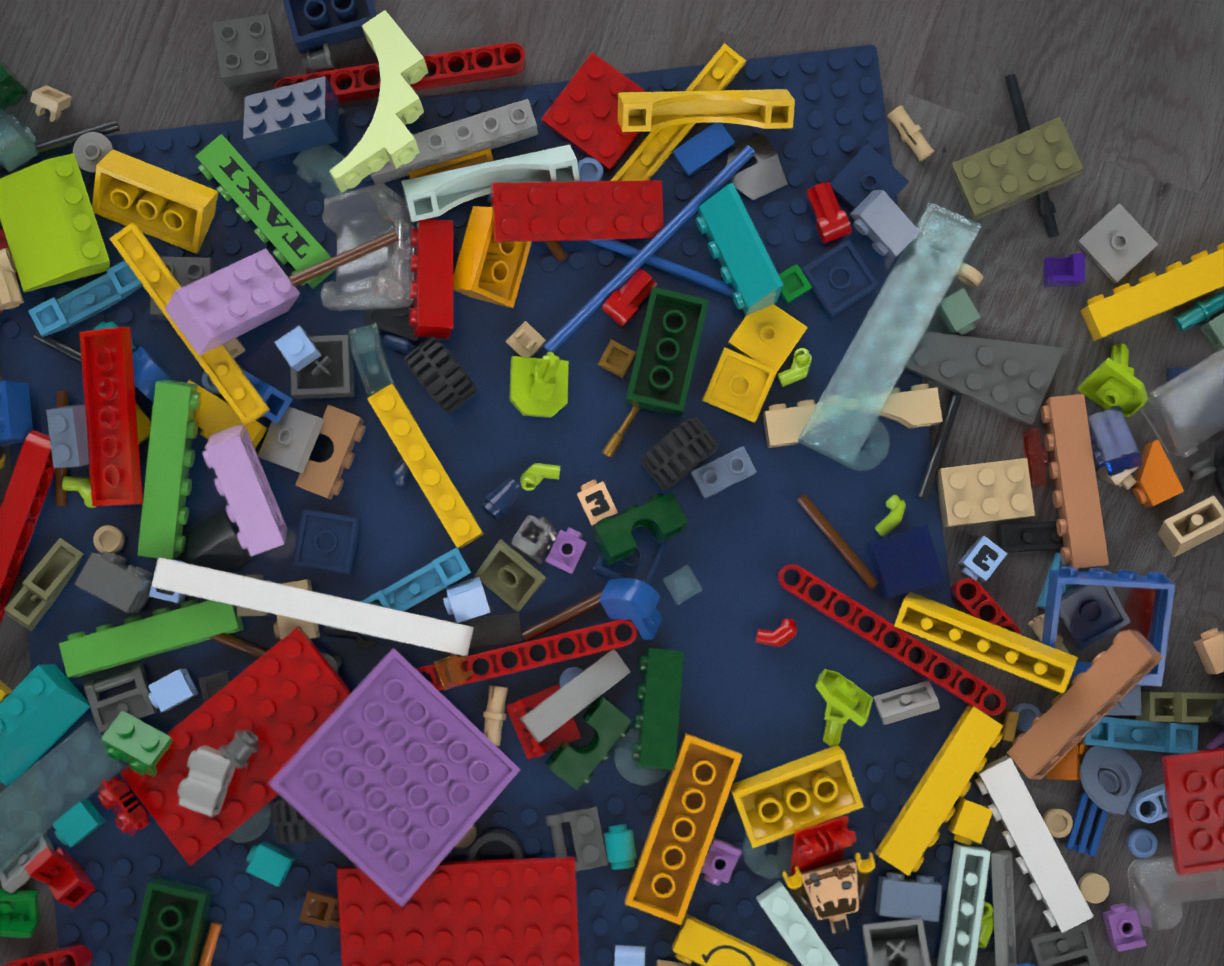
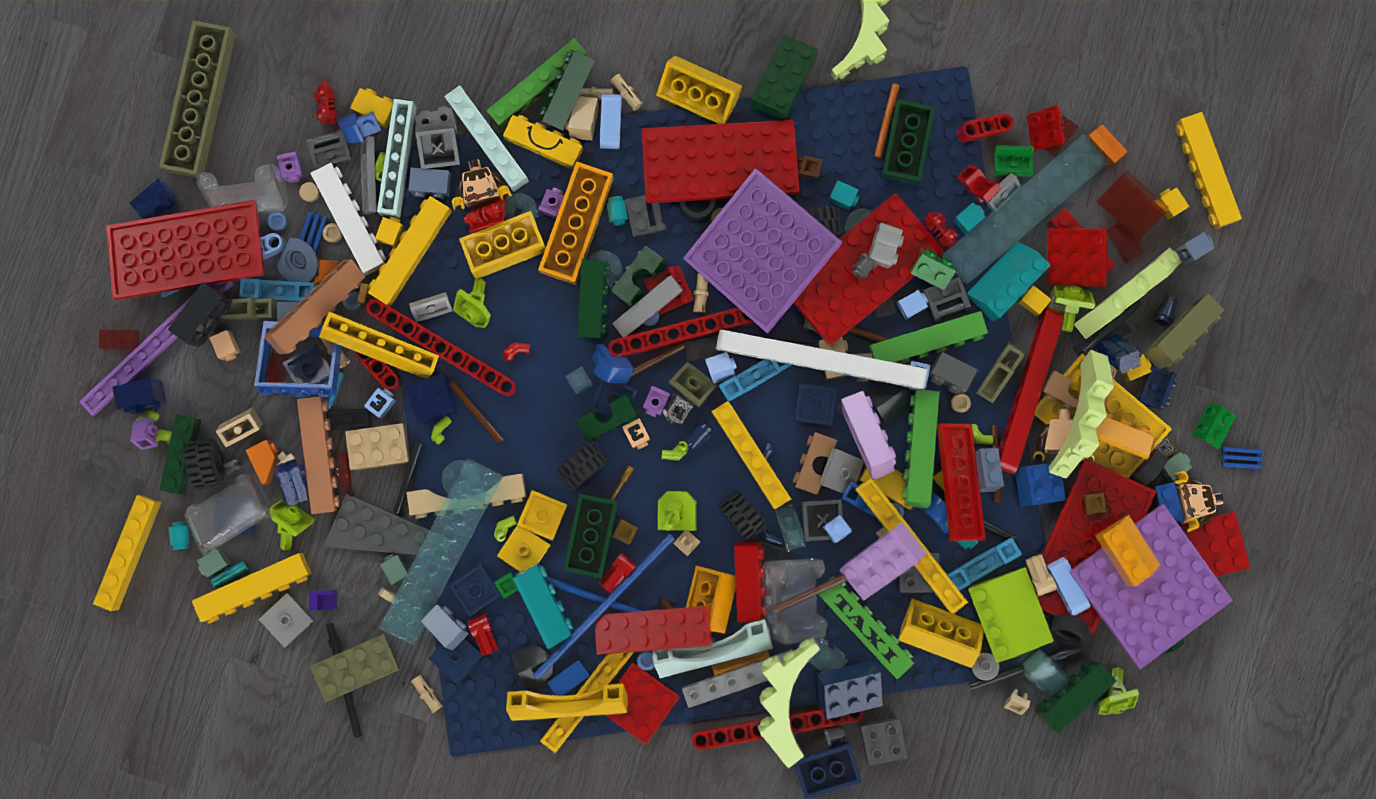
camera: 175 degrees left, 0 degrees up
clear orange tile [434,654,473,690] -> none
sand blue brick [691,446,757,500] -> none

